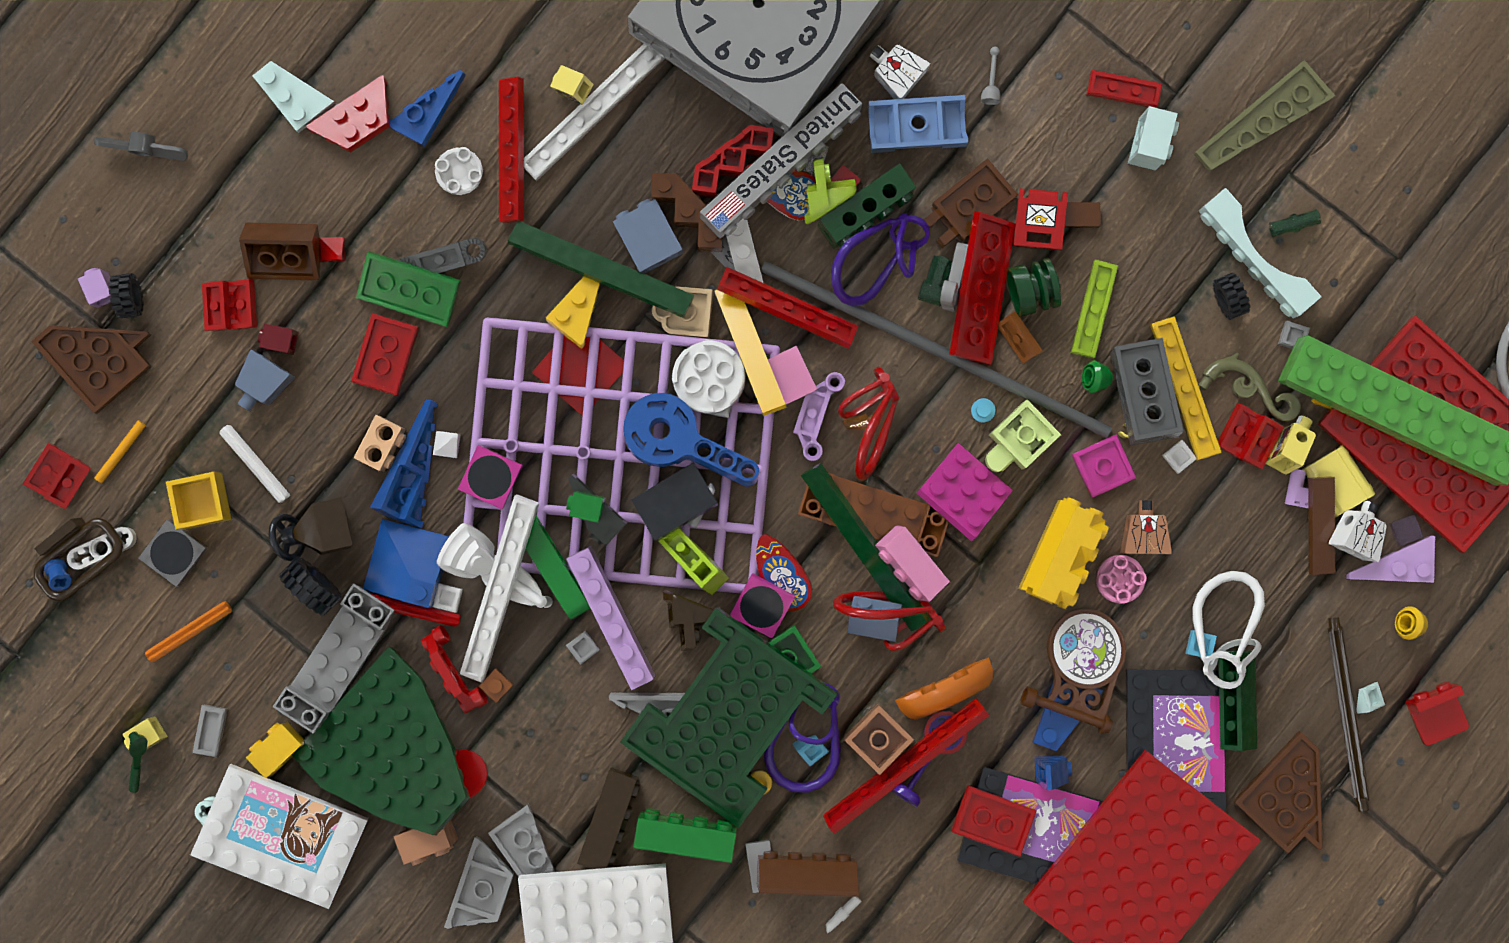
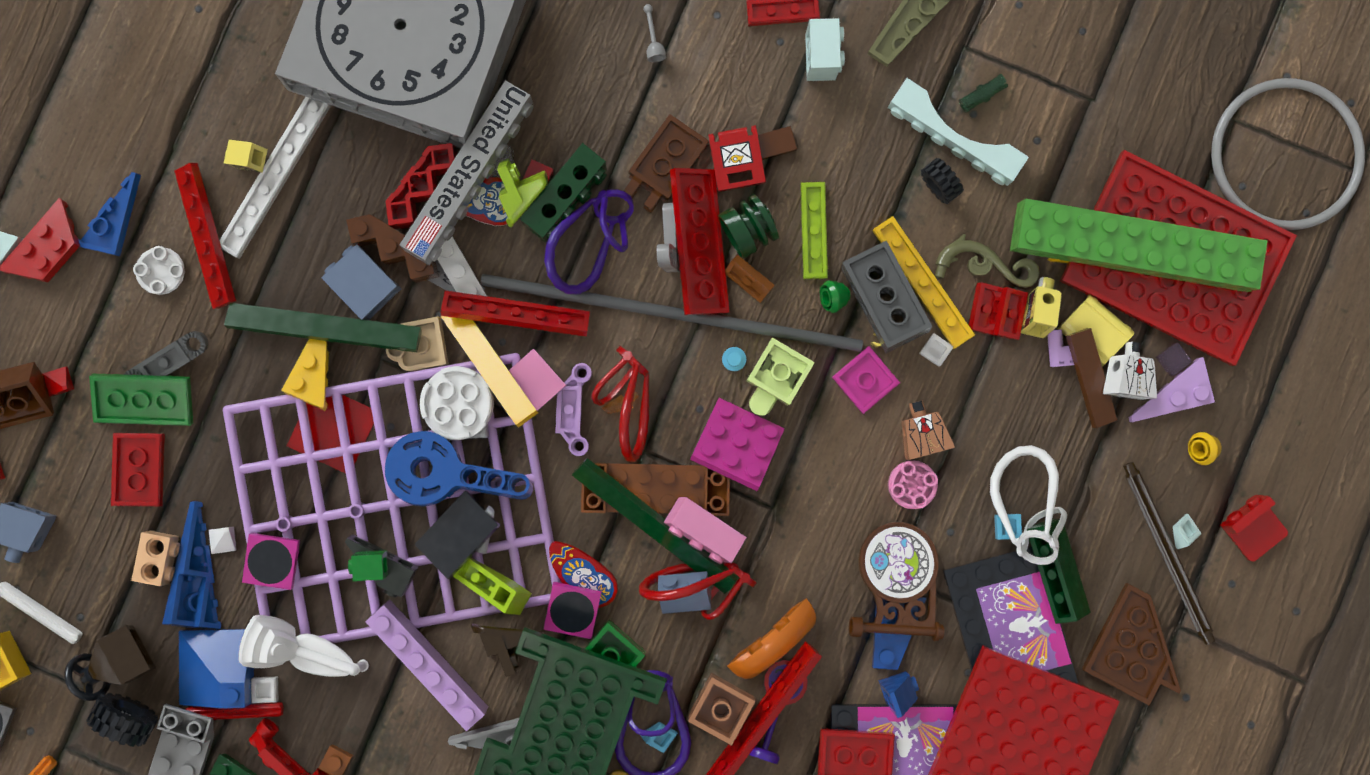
camera: 20 degrees left, 0 degrees up
dark red brick [258,324,299,355] -> none
white tile [460,495,539,683] -> none
green beam [526,515,591,620] -> none
light grey tile [566,631,600,665] -> none
medium blue piece [868,95,968,153] -> none
white torso [870,45,930,99] -> none
clear green piece [917,255,953,307] -> none
yellow brick [1018,497,1109,609] -> none
light grey tile [1278,321,1310,349] -> none

